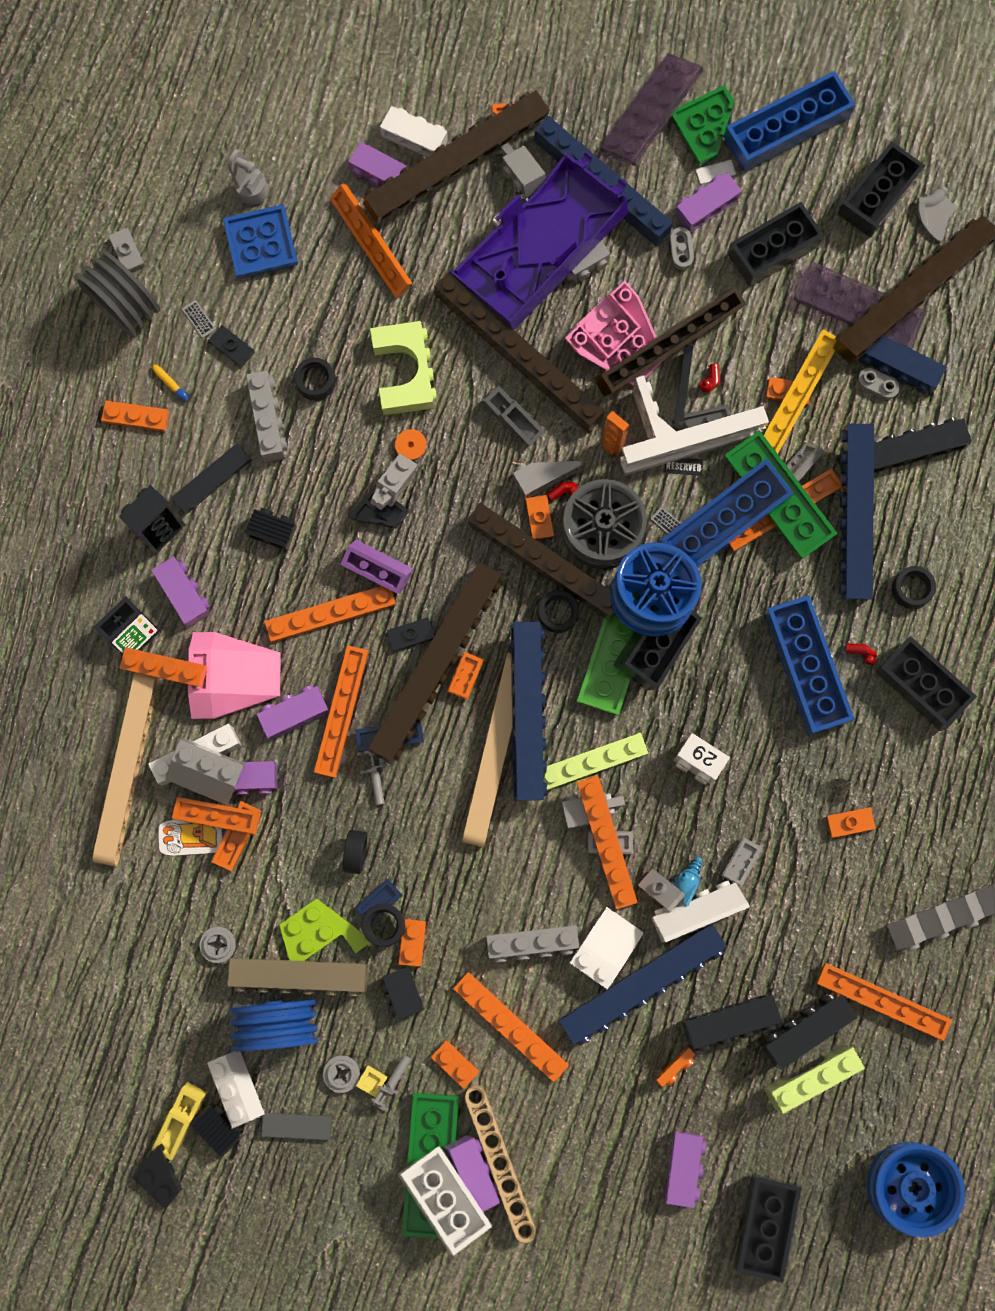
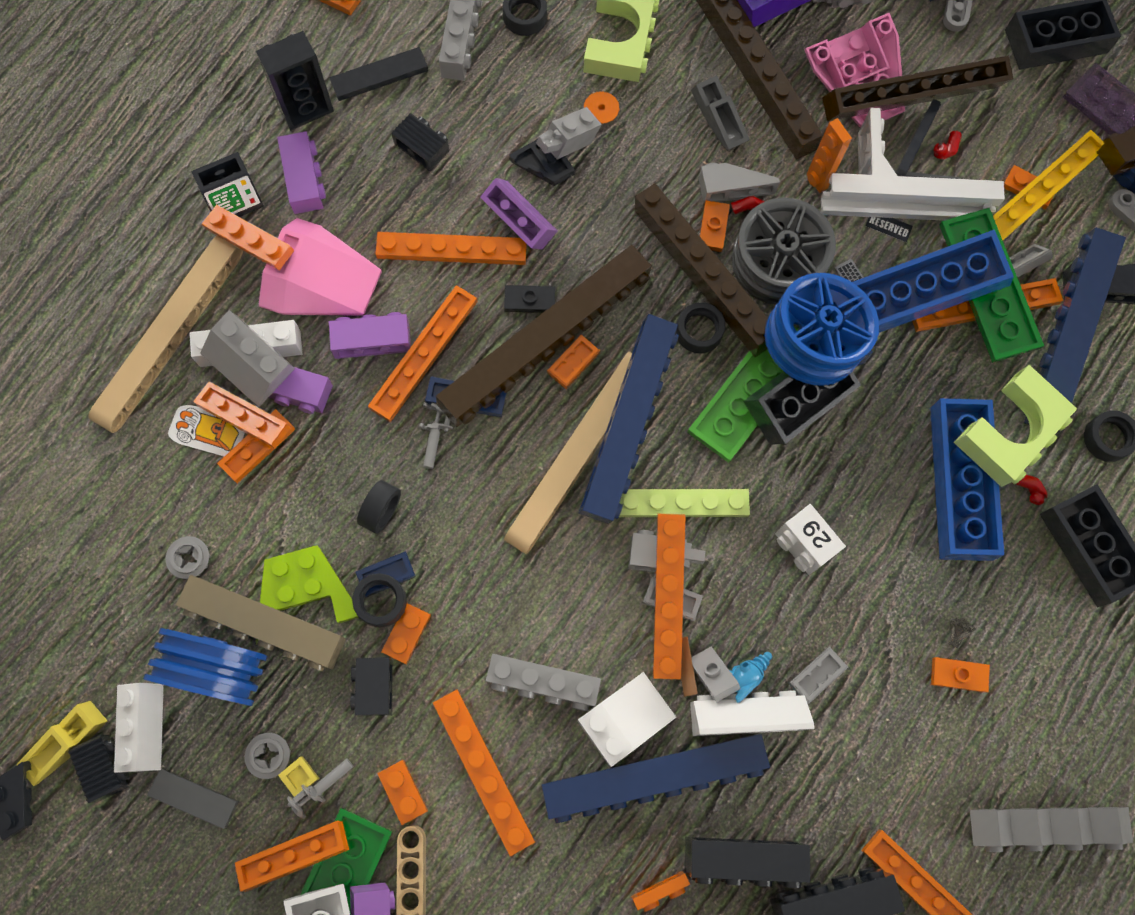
camera: 15 degrees right, 5 degrees down
none -> orange plate [235,820,349,892]
none -> medium nougat sticker [681,636,698,697]
none -> yellowish green arch [954,365,1077,487]

